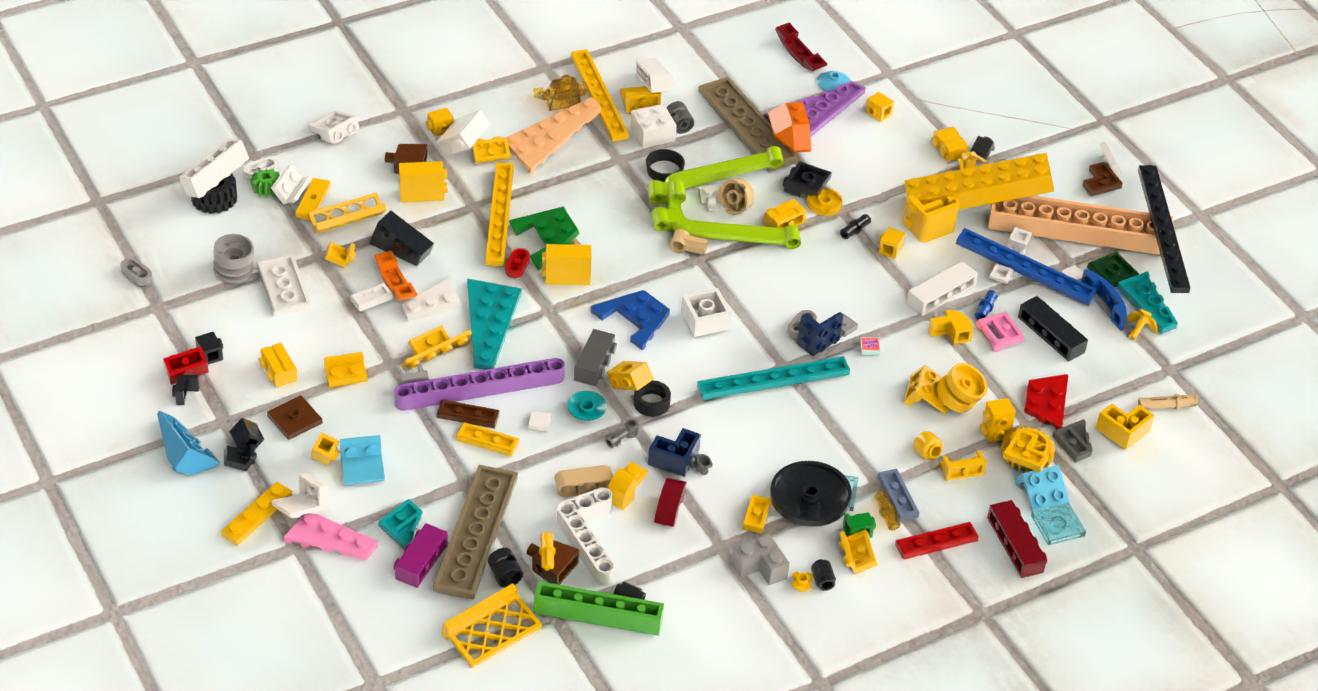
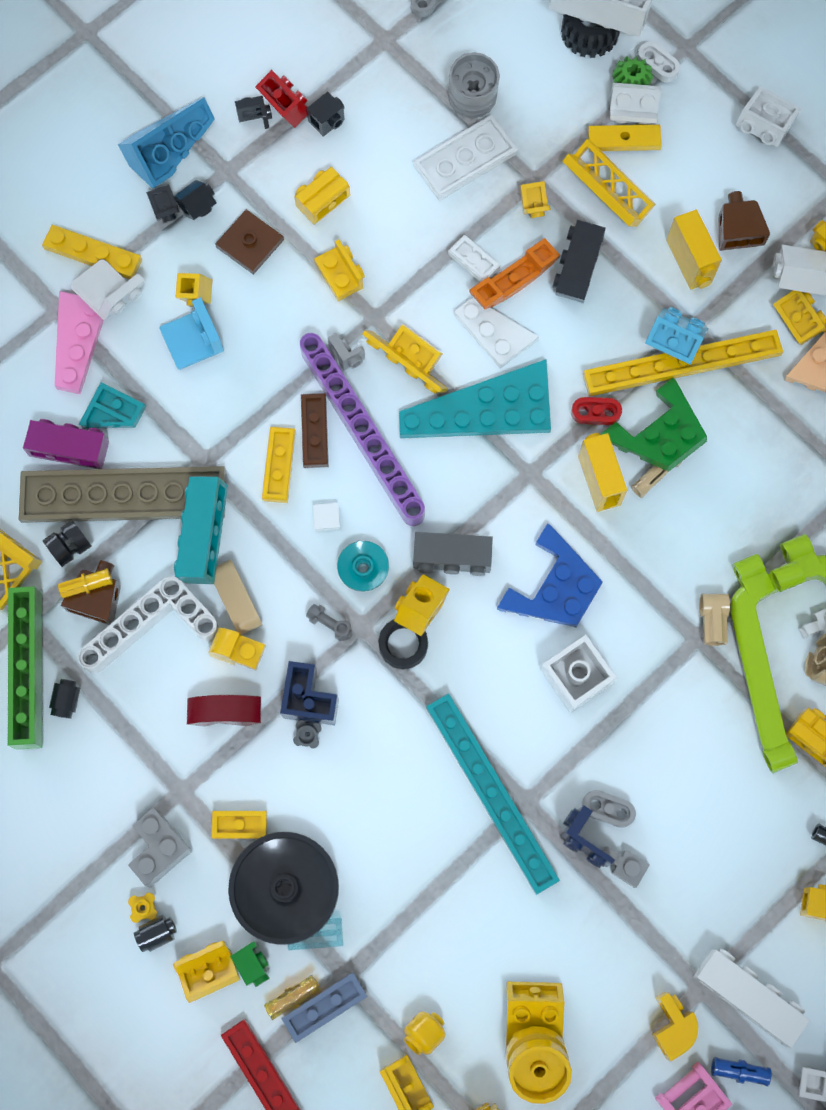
camera: 80 degrees right, 30 degrees up
tile [859,337,881,355] -> none
none -> teal brick [174,477,228,584]
none -> medium azure bracket [645,307,709,365]

